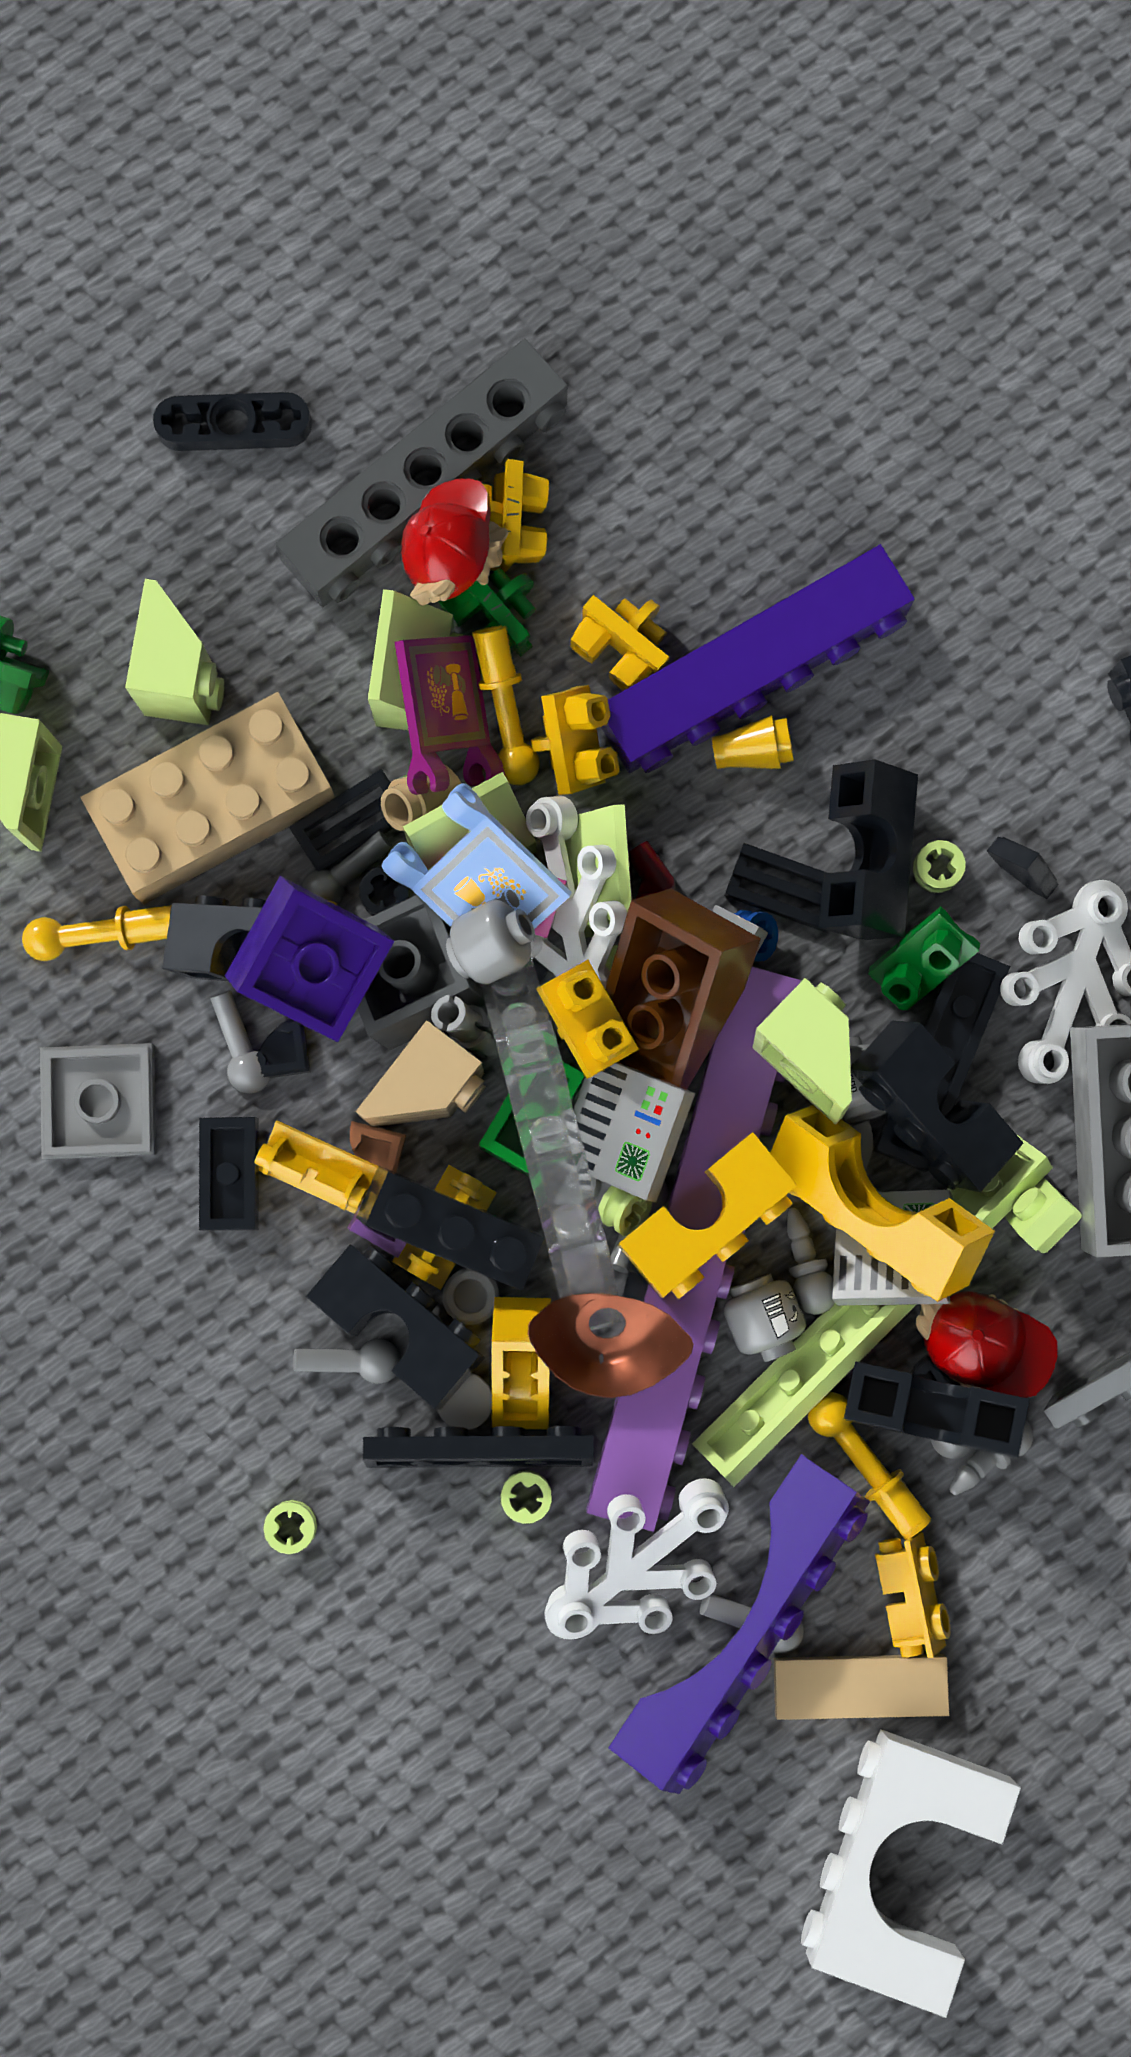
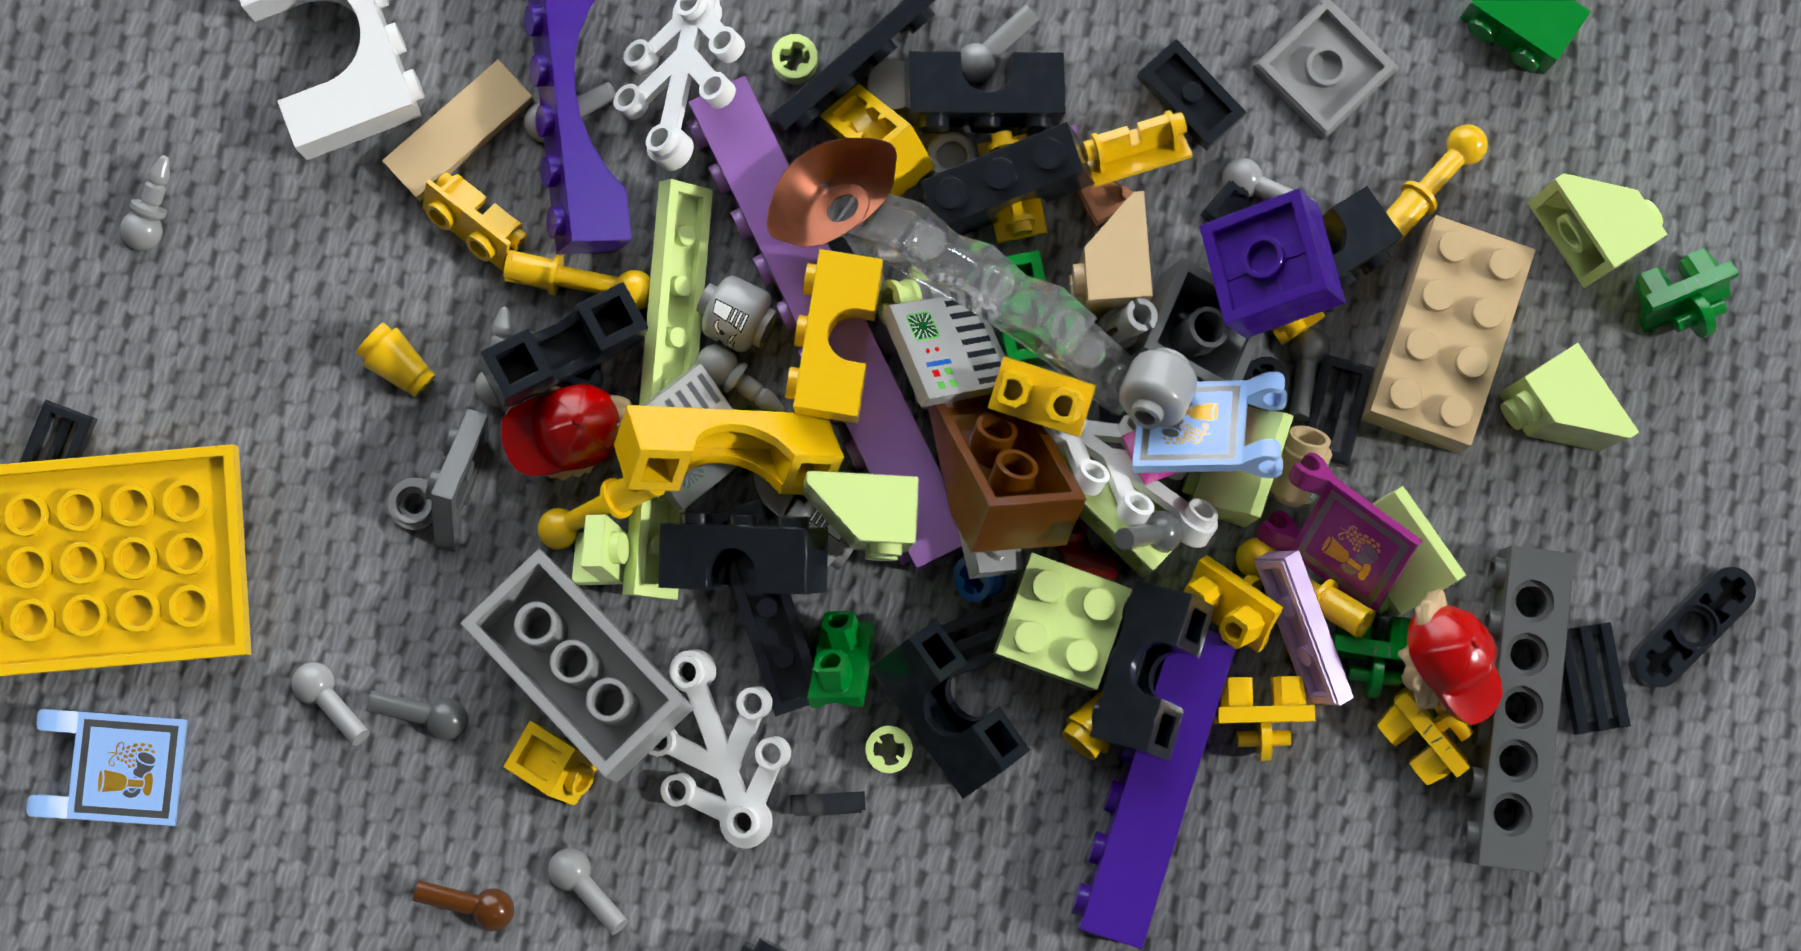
camera: 140 degrees right, 0 degrees up
none -> yellow cone [356,322,436,398]
none -> yellow pin [537,477,665,550]
none -> yellowish green brick [993,553,1132,691]
none -> black arch [1090,581,1215,761]
none -> dark grey bar [1114,511,1182,553]
none -> lavender tile [1254,551,1354,706]
none -> black tile [1563,622,1631,735]

